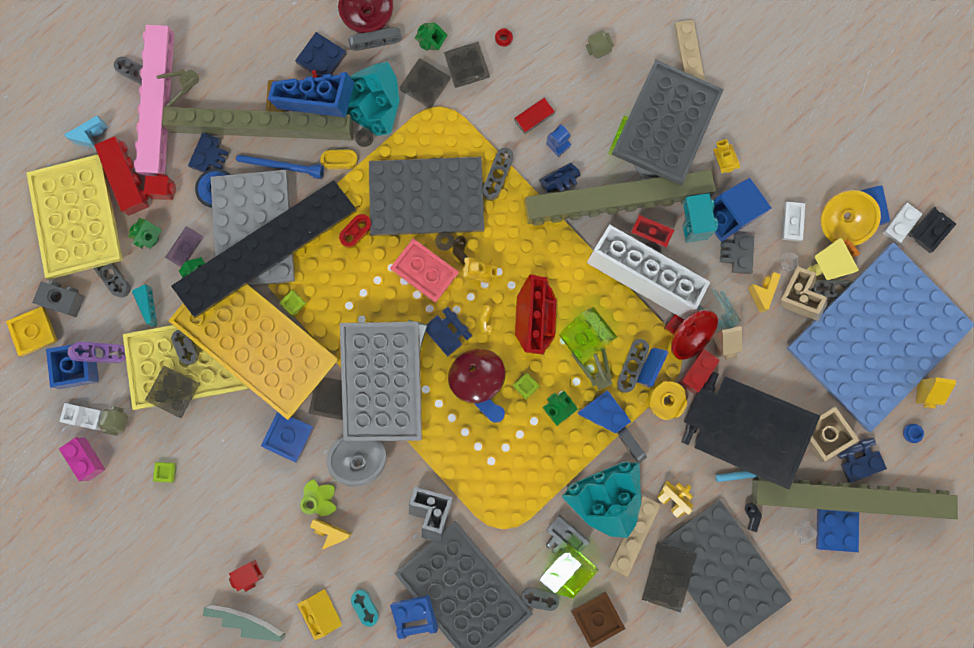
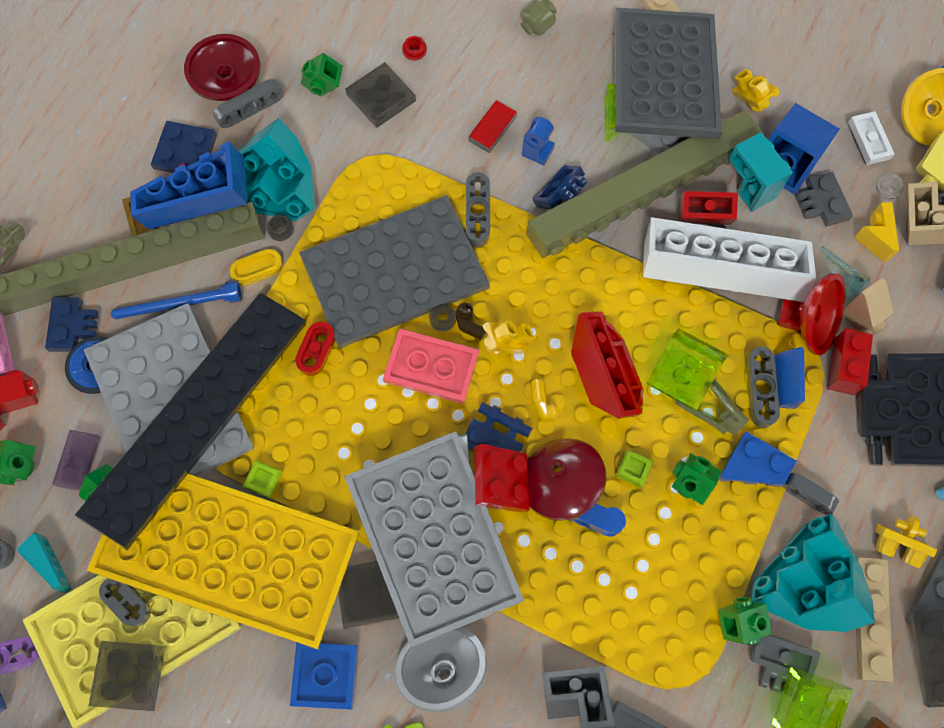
camera: 25 degrees left, 10 degrees down
clear smoke plate [399,58,451,109] -> none
yellow plate [647,381,687,420] -> none
none -> red plate [474,444,530,513]
none -> green brick [718,597,772,645]

